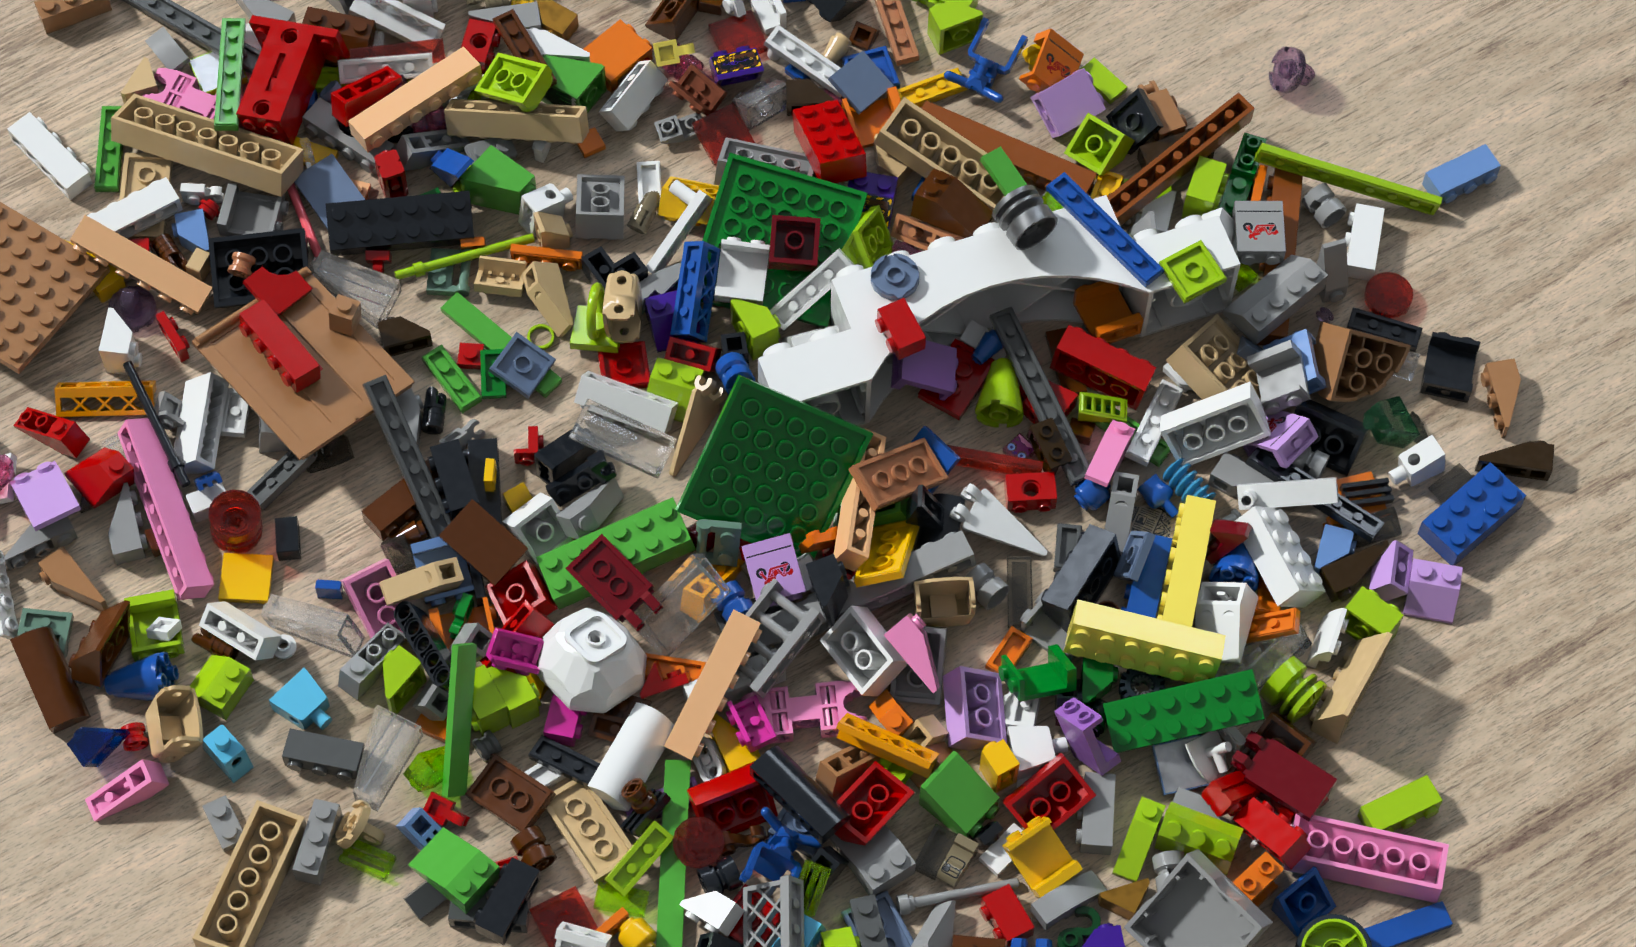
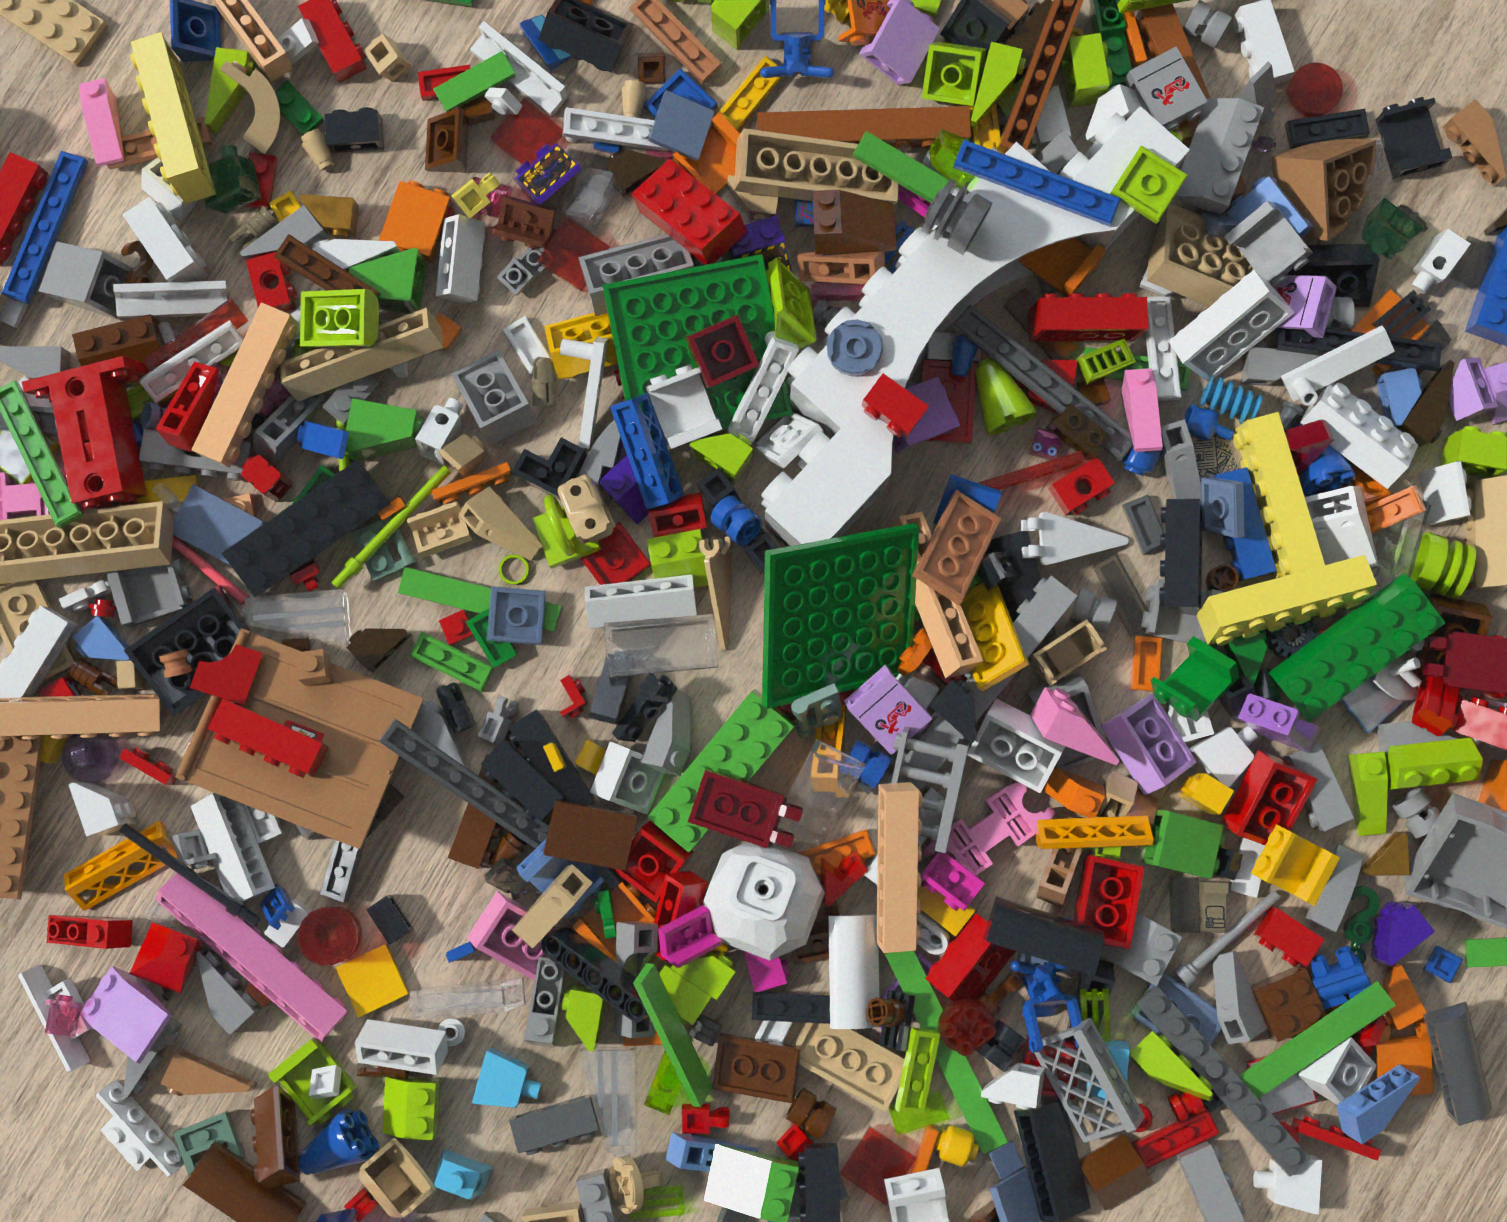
camera: 25 degrees left, 20 degrees up
none -> lime slope [970,42,1026,128]

